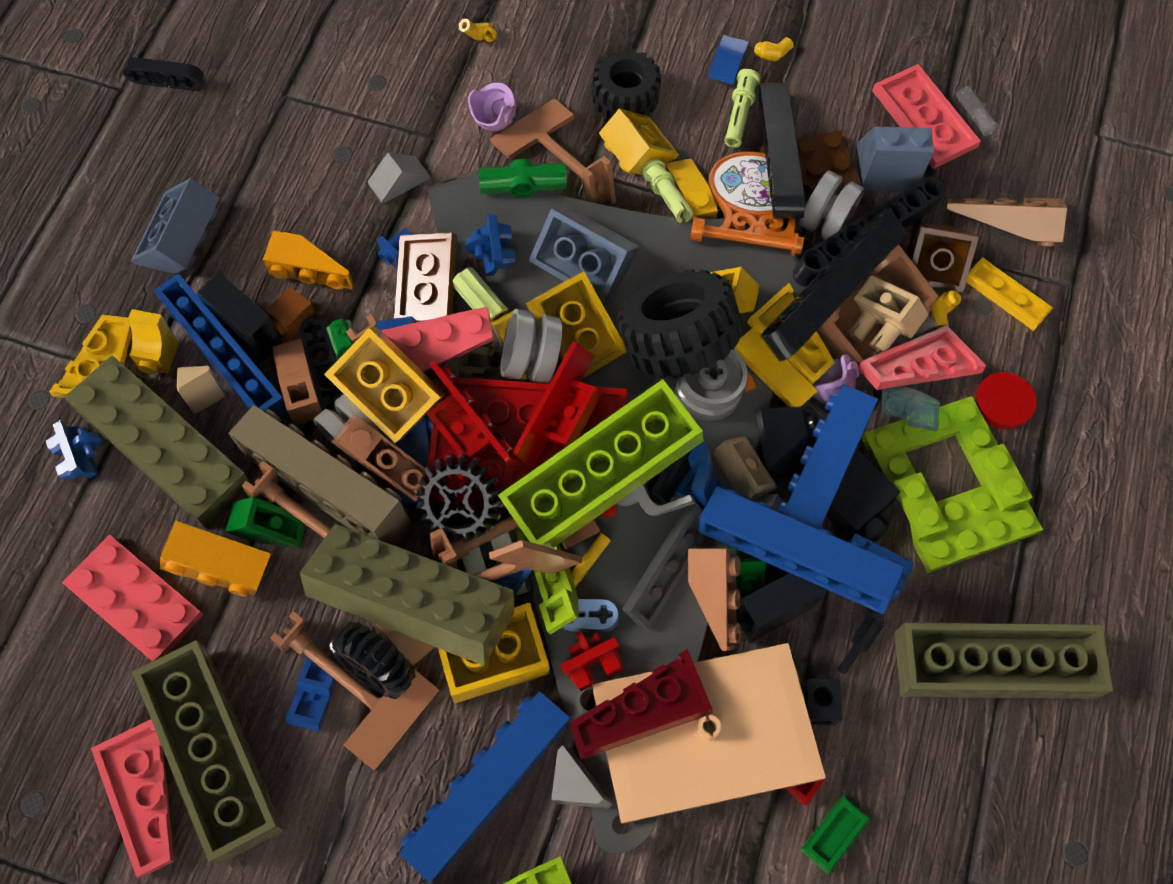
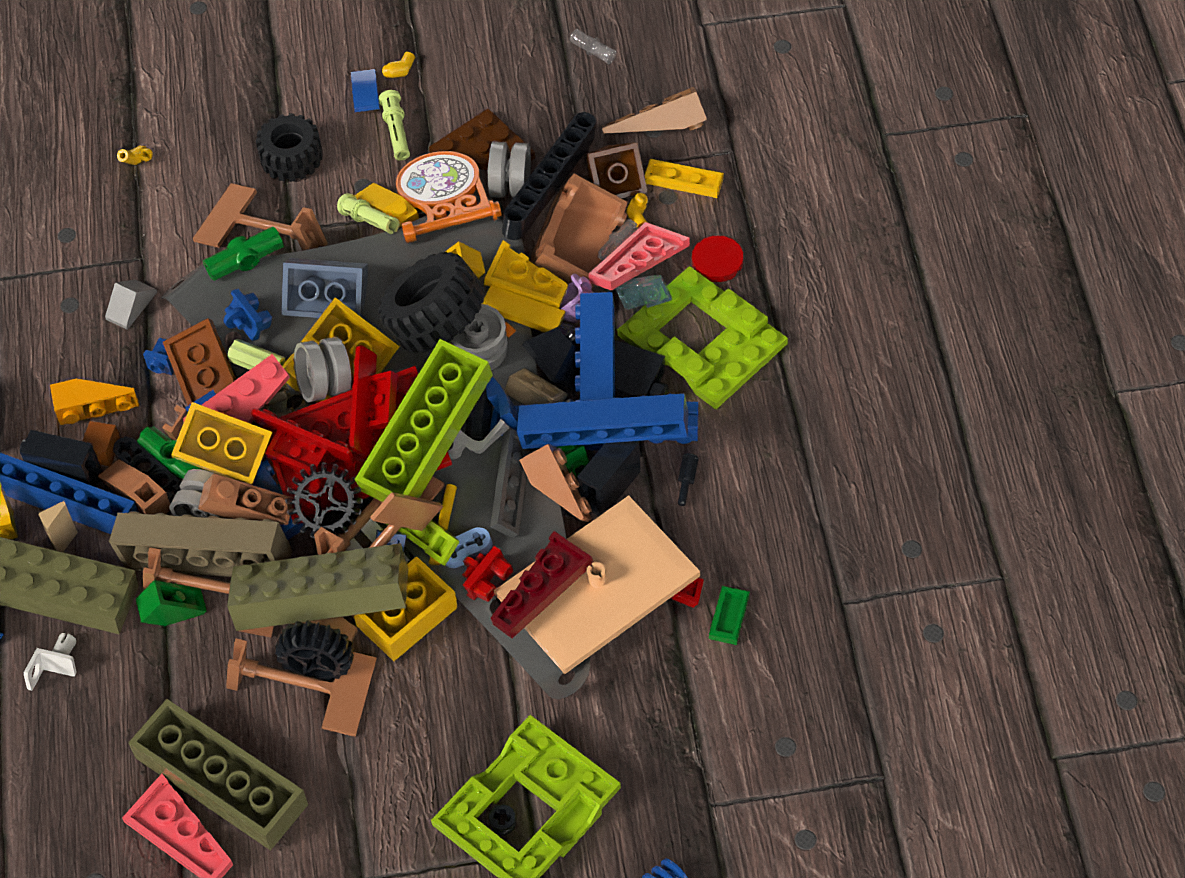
camera: 20 degrees left, 10 degrees down
coral plate [62,534,204,662] -> none
light orange wedge [160,521,271,597] -> none
blue slope [286,657,340,732] -> none
blue brick [399,691,570,884] -> none
lavender cap [468,82,517,132] -> none
light grey slope [551,745,613,809] -> none
yellow slope [599,108,679,175] -> none
black beam [758,82,805,219] -> none
black beam [761,208,908,361] -> none
black brick [801,674,843,726] -> none
tan brick [846,275,929,353] -> none
sand blue slope [857,127,934,192] -> none
coral plate [872,64,981,169] -> none
olive brick [894,623,1113,699] -> none
none -> white bracket [24,633,77,691]

